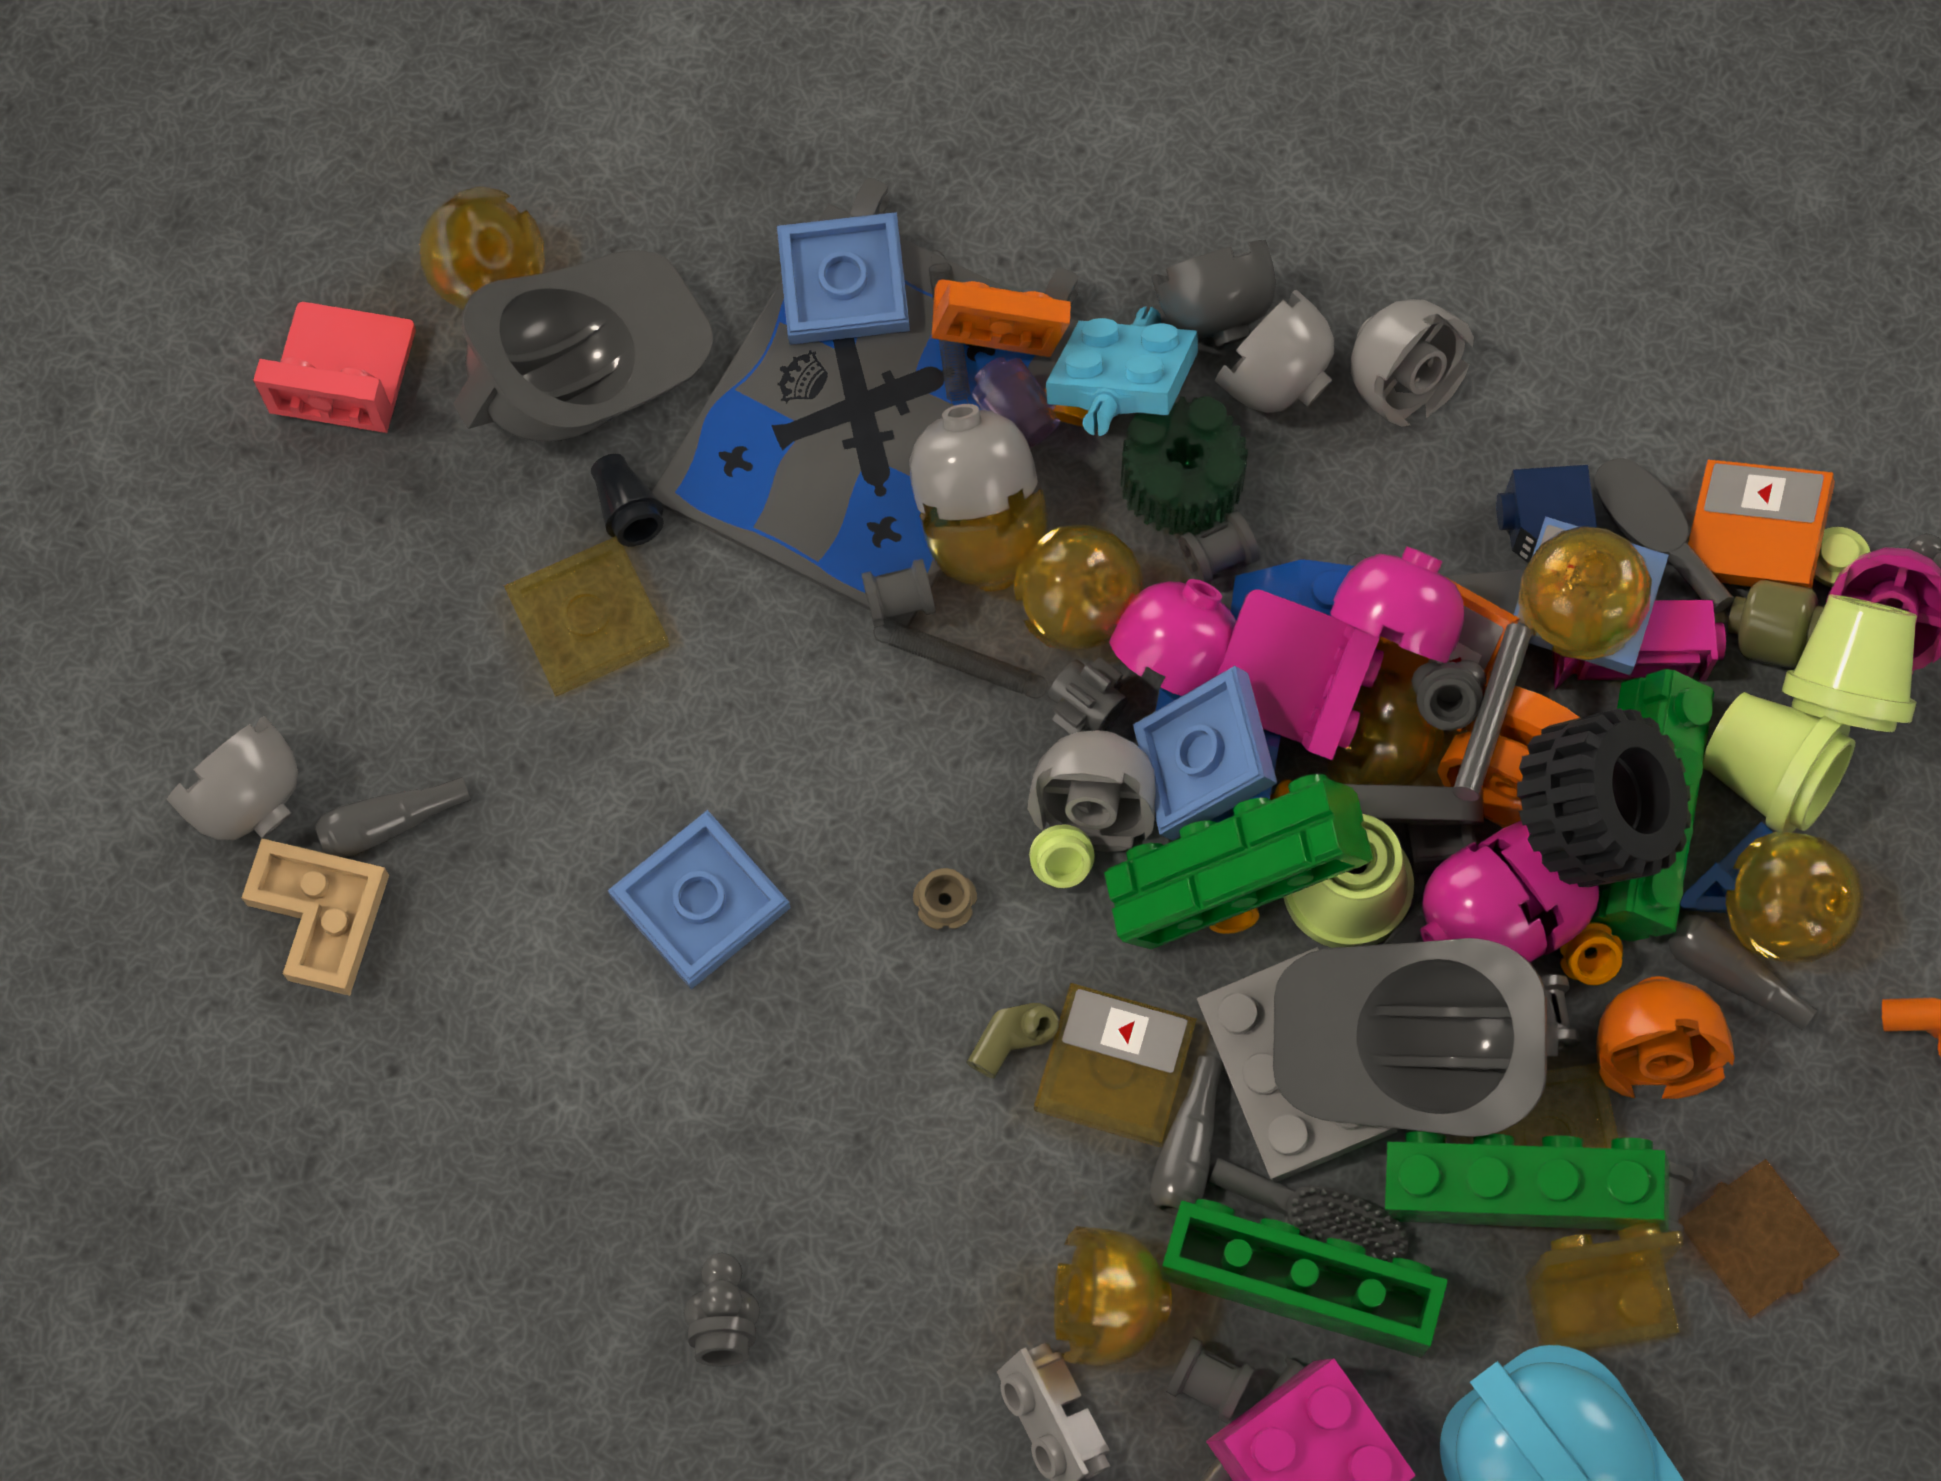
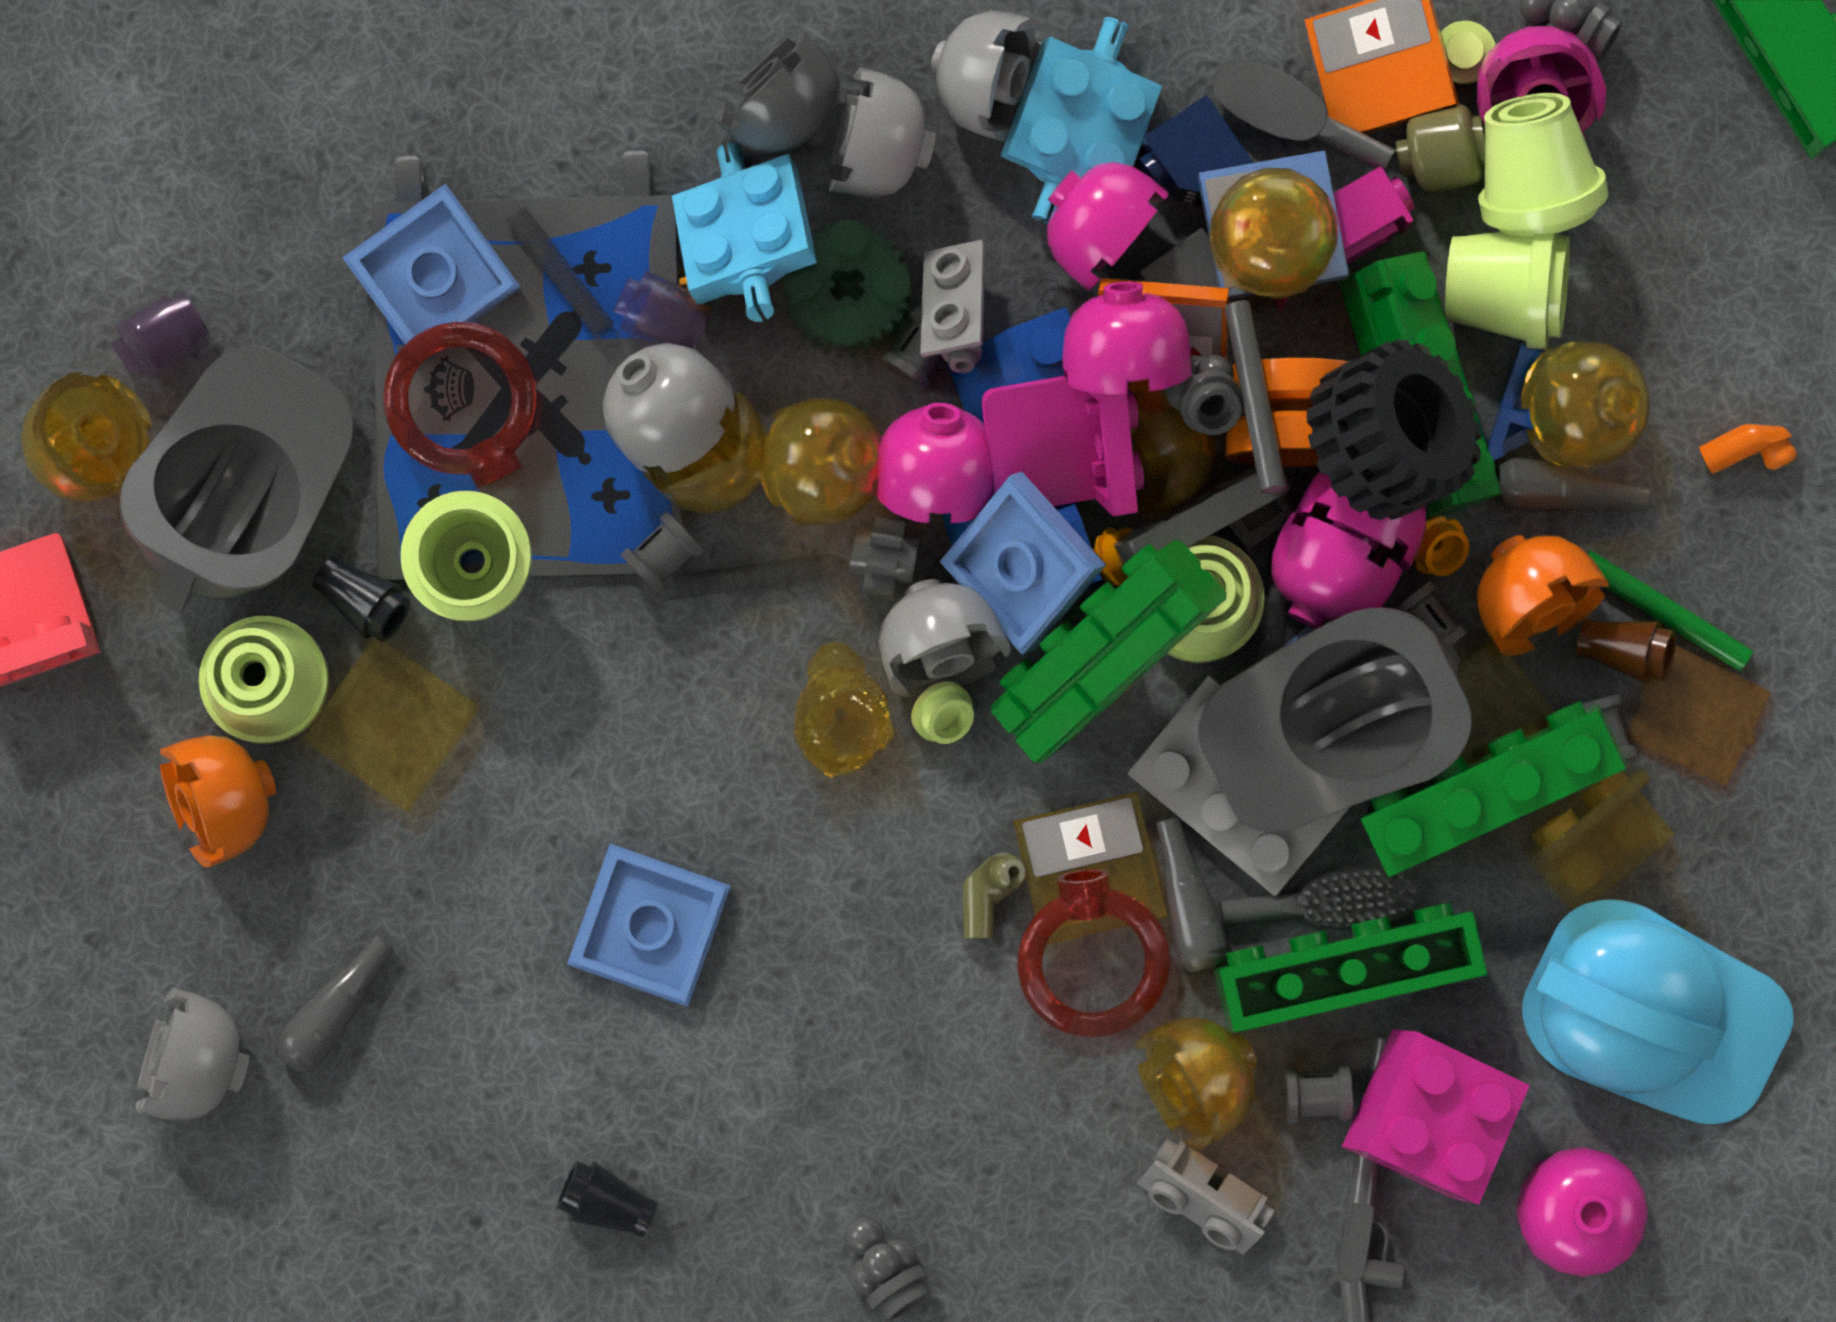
camera: 35 degrees left, 15 degrees up
tan plate [242,838,389,996] -> none
dark tan plate [913,868,977,930] -> none
orange bracket [931,279,1071,357] -> none
none -> clear purple brick [110,291,210,380]
none -> orange cylinder [160,735,276,867]
none -> yellowish green piece [199,616,329,744]
none -> clear red piece [383,322,537,490]
none -> yellowish green piece [401,491,532,622]
none -> black cone [556,1161,658,1237]
none -> clear yellow piece [793,641,895,779]
none -> light grey hinge [920,239,985,373]
none -> medium azure plate [1000,17,1162,225]
none -> clear red piece [1017,869,1170,1037]
none -> dark pink cylinder [1047,162,1168,291]
none -> reddish brown cone [1577,619,1676,684]
none -> green bar [1587,550,1753,672]

